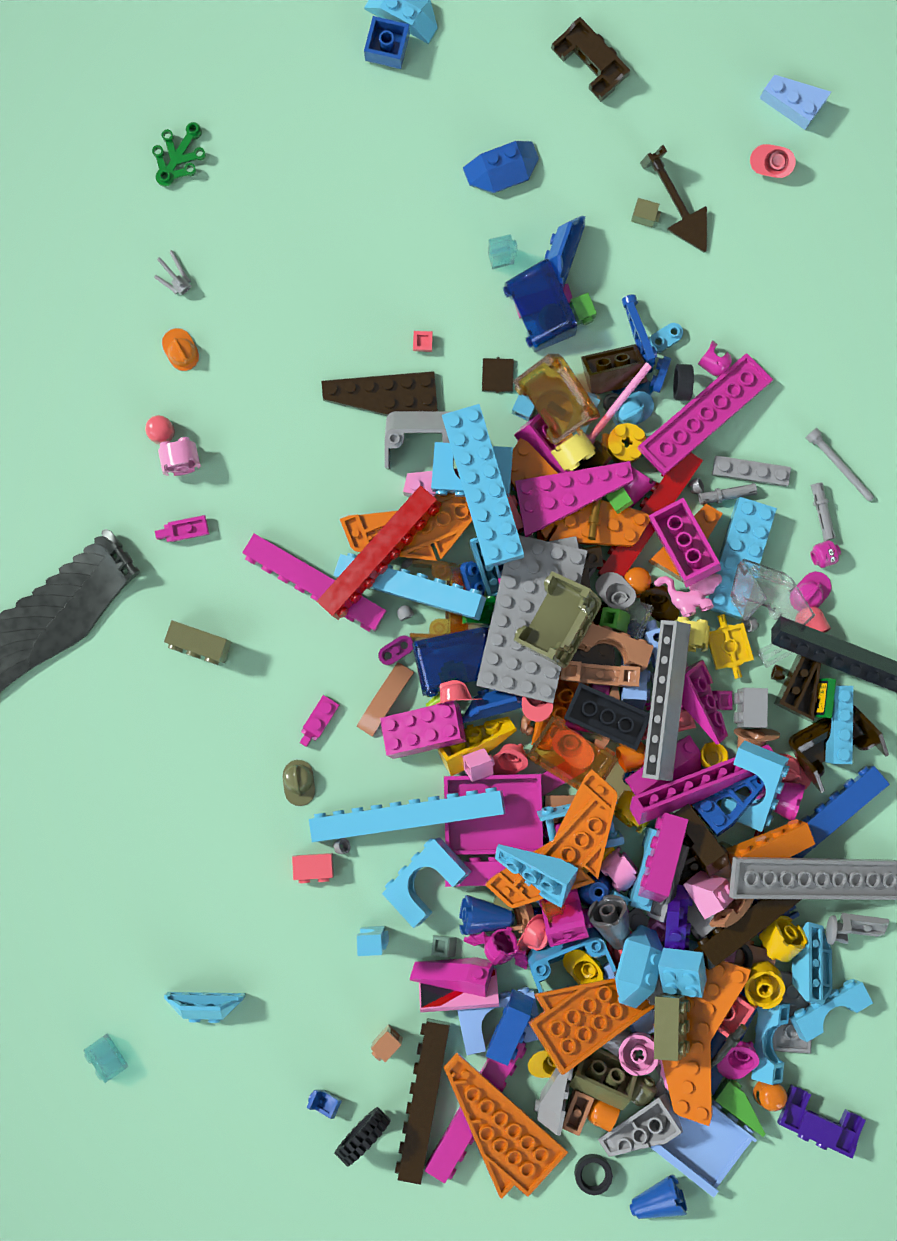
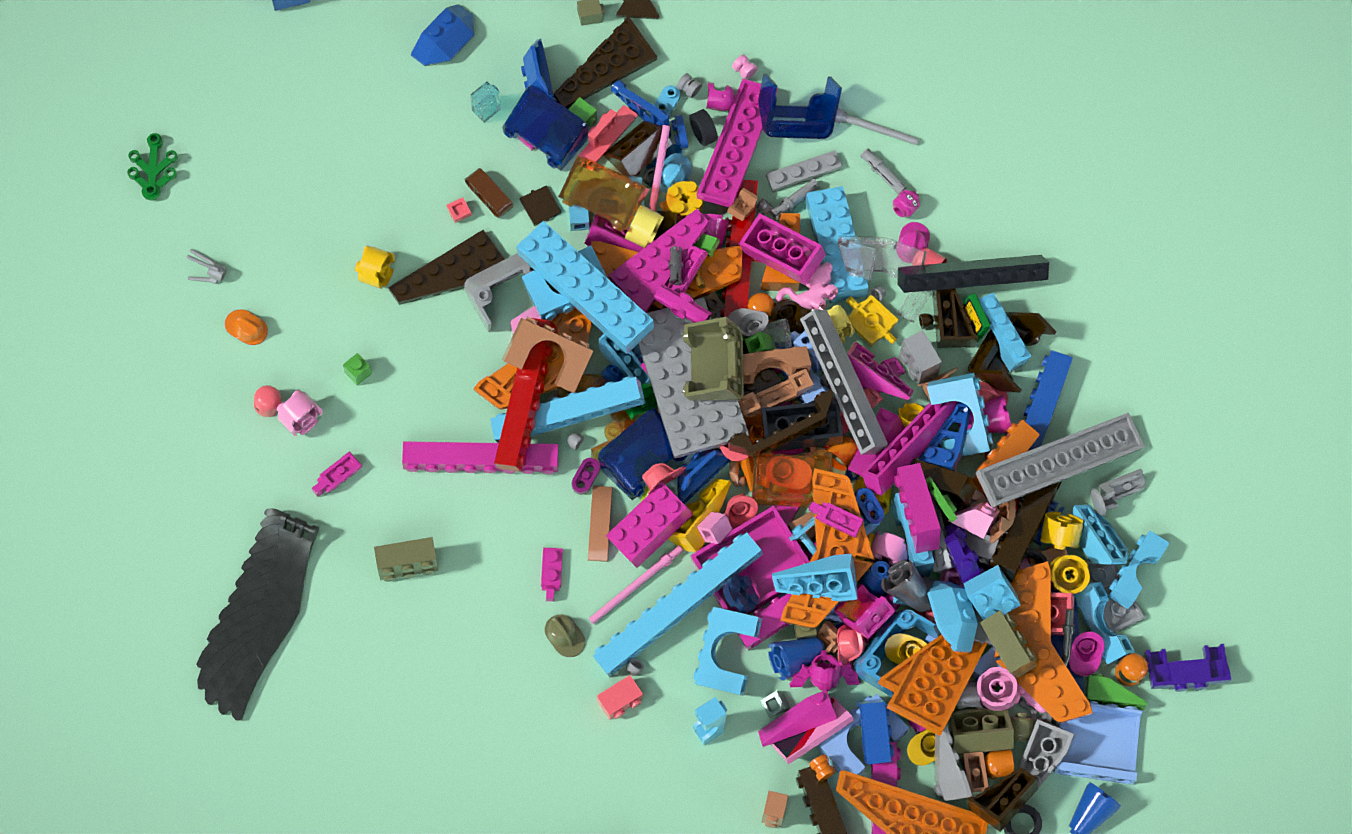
camera: 35 degrees left, 15 degrees down
none -> bright green brick [343,353,372,386]
none -> yellow brick [355,245,395,289]
none -> reddish brown beam [465,168,513,218]
none -> nougat arch [502,316,593,393]
none -> dark brown wing [554,15,657,110]
none -> coral bracket [578,105,637,168]
none -> bright pink bar [589,545,683,624]
none -> dark pink piece [654,284,712,323]
none -> dark pink tile [667,245,708,294]
none -> flat silver pin [668,246,684,285]
none -> light grey wheel [676,73,702,99]
none -> dark blue plate [723,574,760,614]
none -> nougat bracket [727,188,758,221]
none -> dark brown slope [728,390,833,458]
none -> bright pink wheel [732,54,758,80]
none -> clear blue windscreen [758,74,842,139]
none -> dark pink hinge [808,502,864,538]
none -> orange wheel [809,754,836,782]
none -> blue plate [854,488,884,524]
none -> bright green wing [925,477,958,522]
none -> dark brown wedge [968,767,1038,832]

